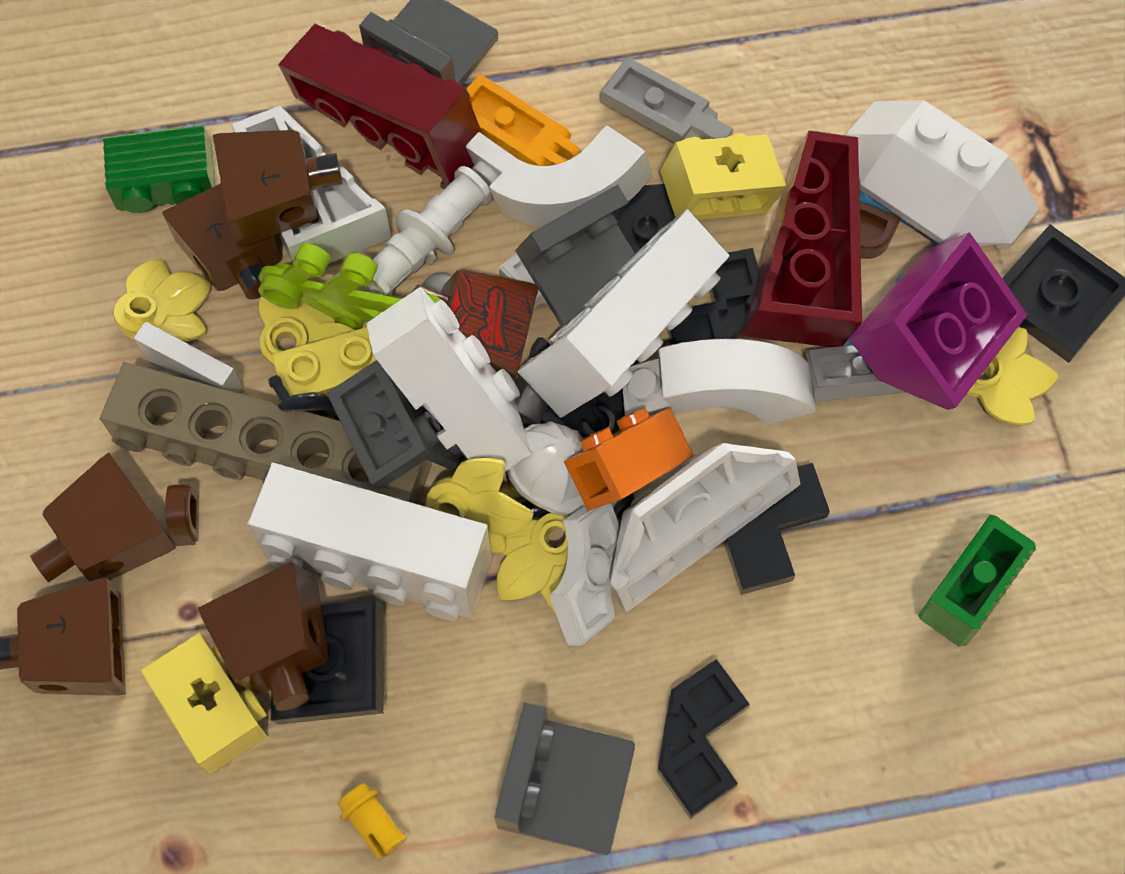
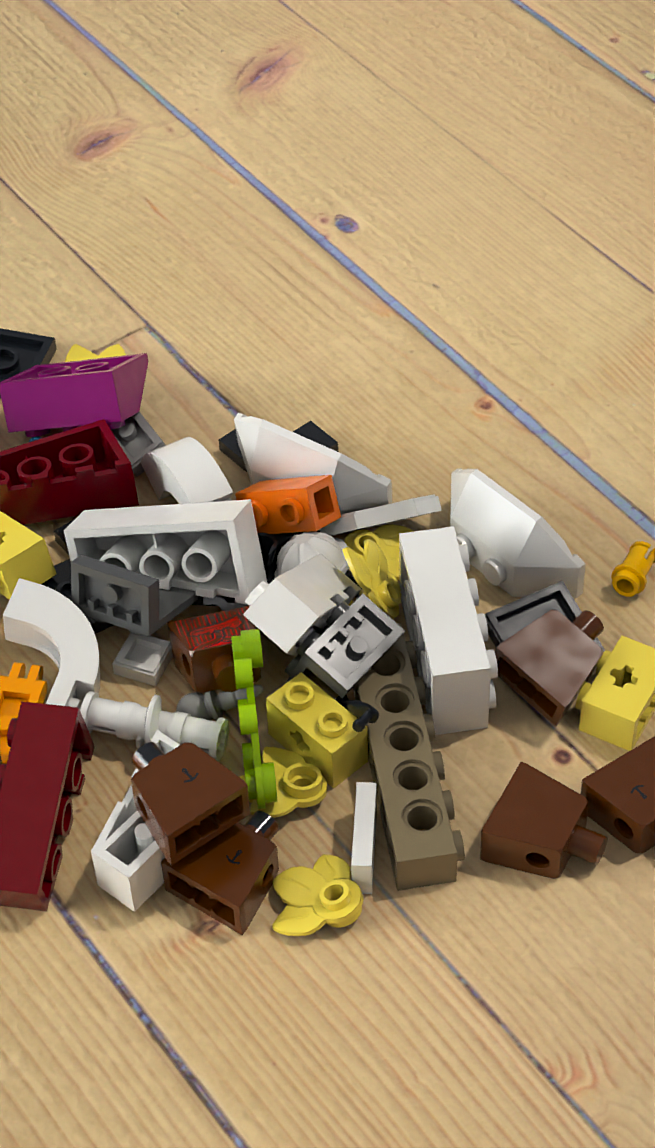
camera: 115 degrees left, 20 degrees down
green brick [103,124,215,213] -> none
reddish brown tile [165,484,198,546] -> none
dark grey bracket [494,702,635,855] -> none
black tile [657,659,750,820] -> none
green brick [918,514,1036,647] -> none
none -> white wedge [450,468,586,598]

